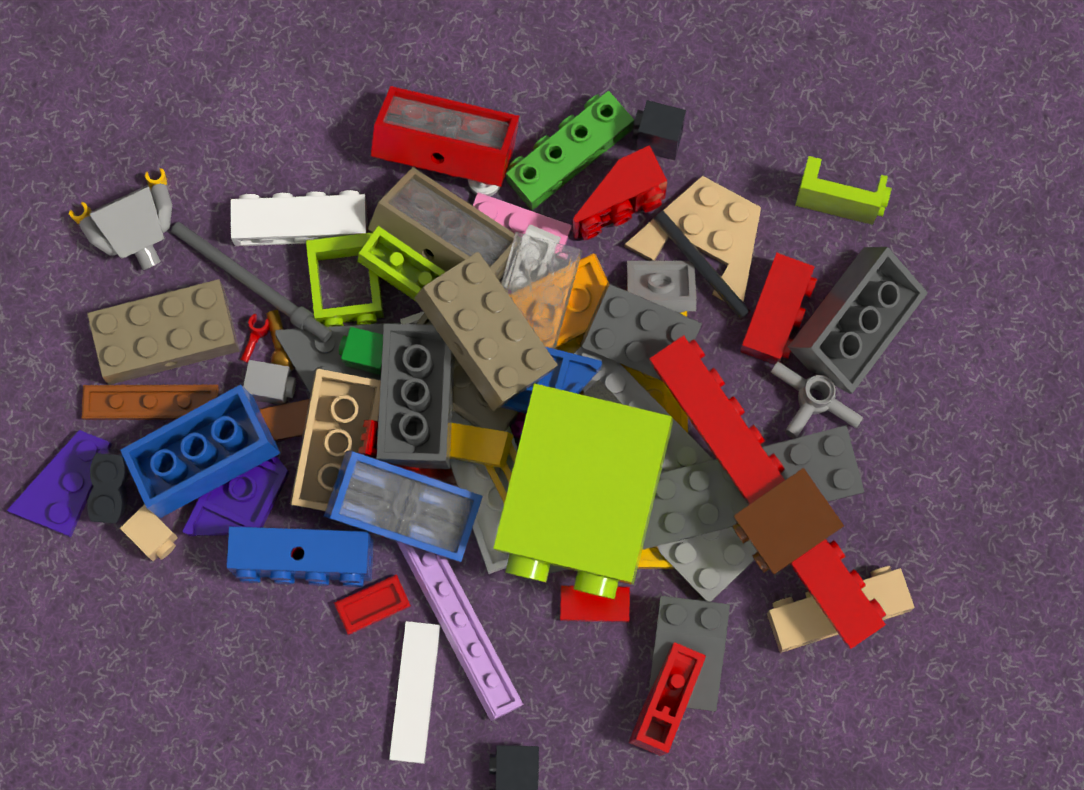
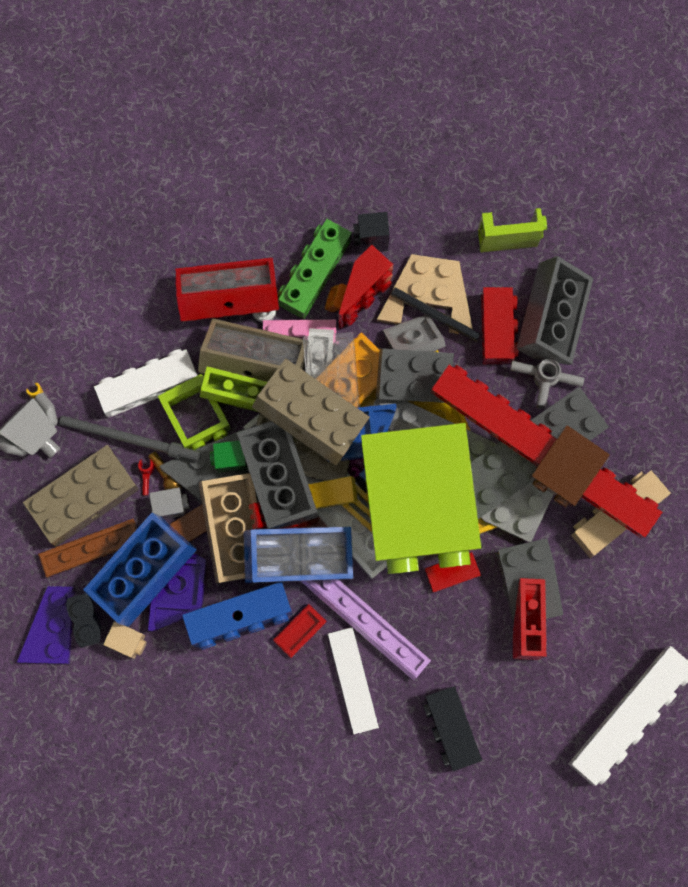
camera: 25 degrees left, 0 degrees up
none -> orange tile [324,283,347,312]

